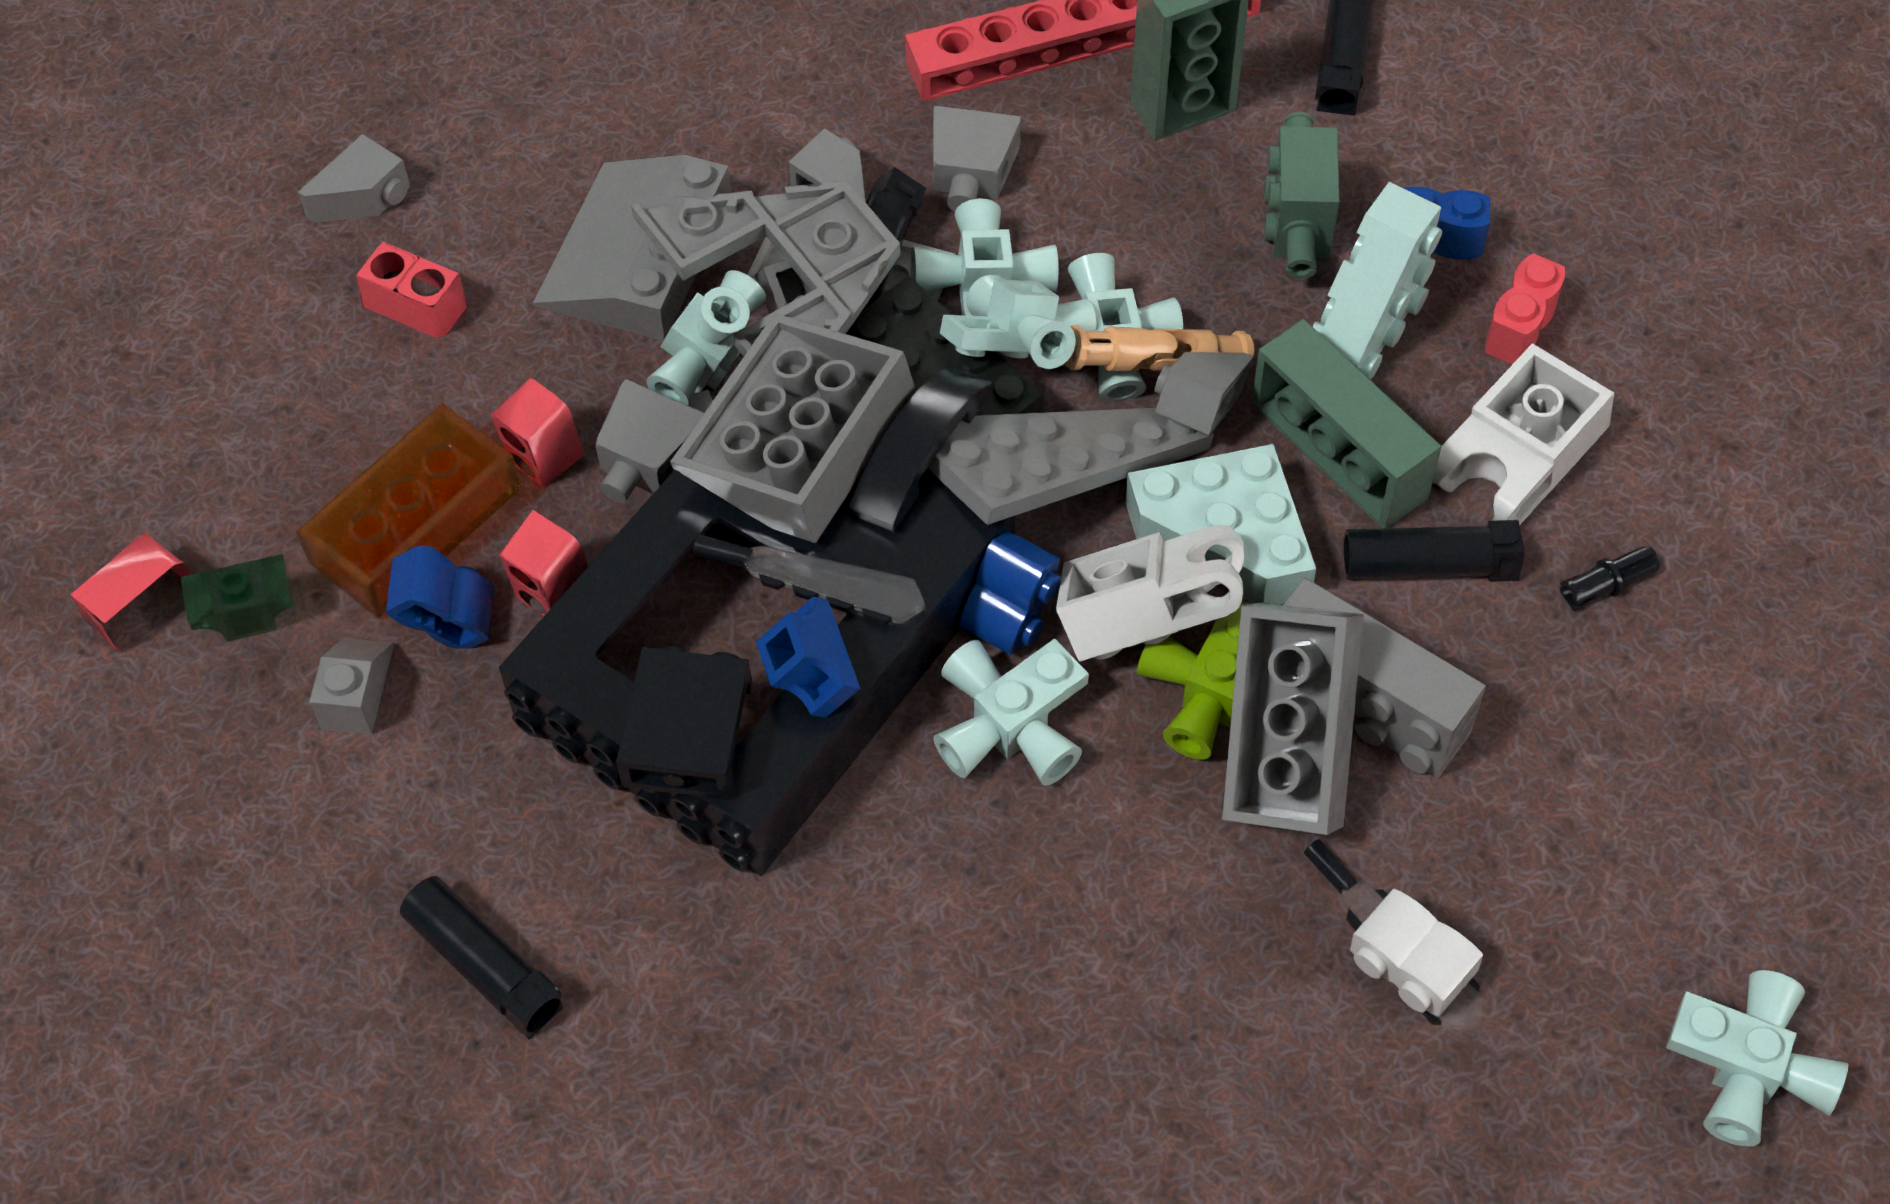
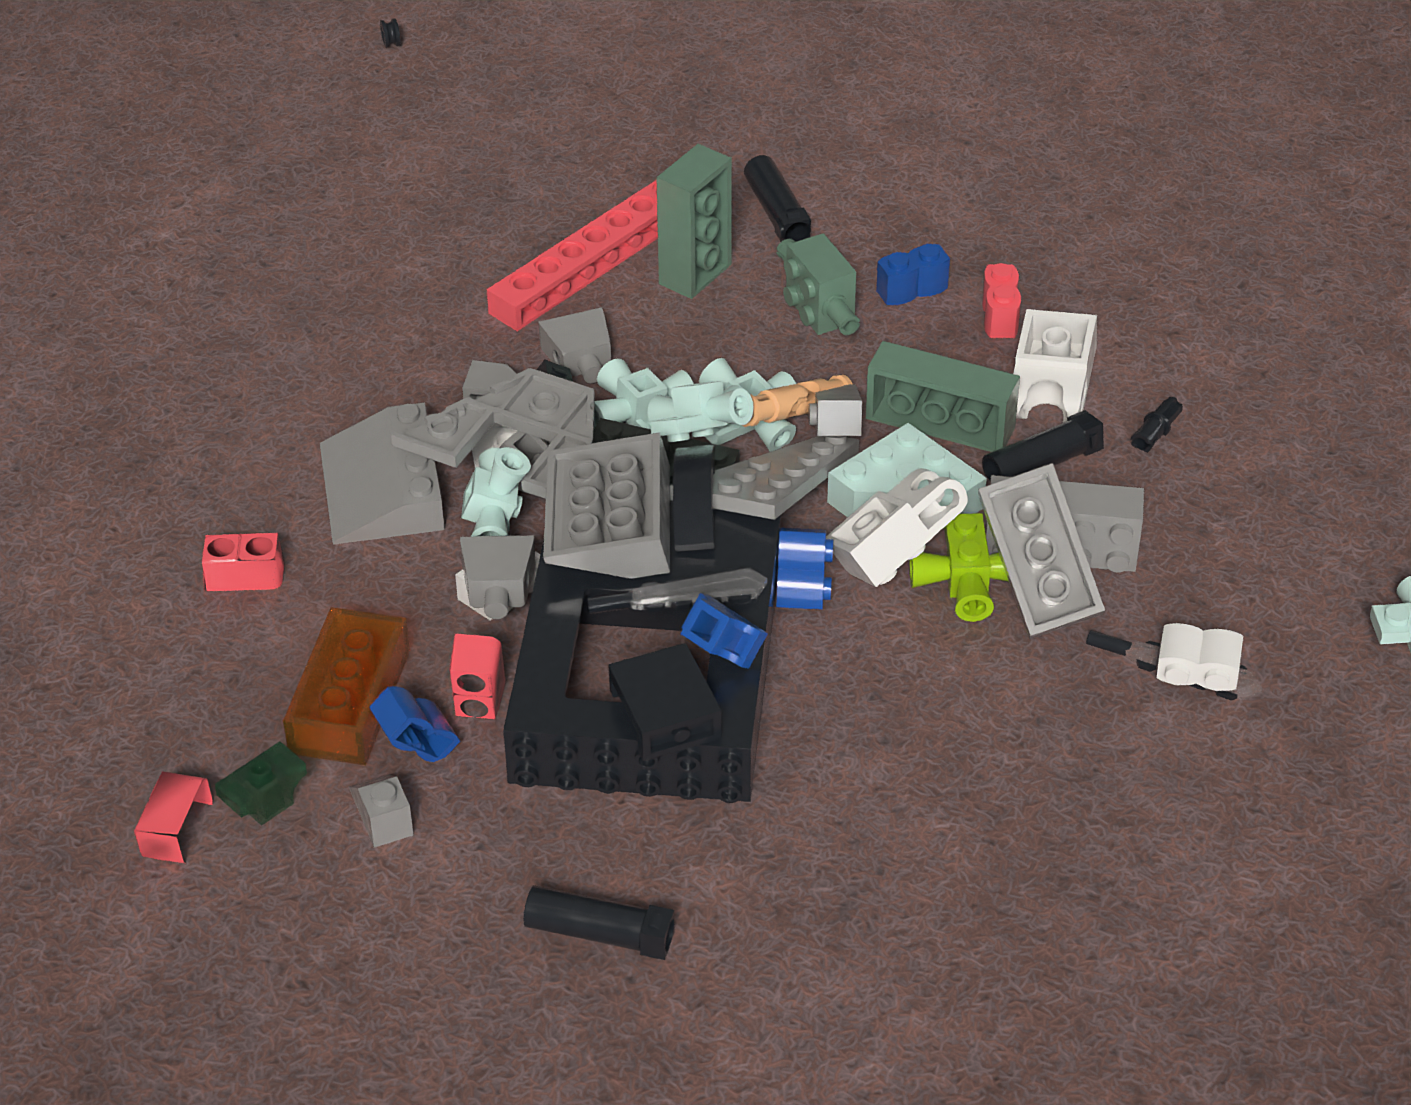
camera: 30 degrees left, 15 degrees down
light grey slope [298,134,411,223] -> none
coral piece [491,378,585,487] -> none
light aqua brick [933,639,1089,786] -> none
light aqua brick [1313,182,1442,380] -> none

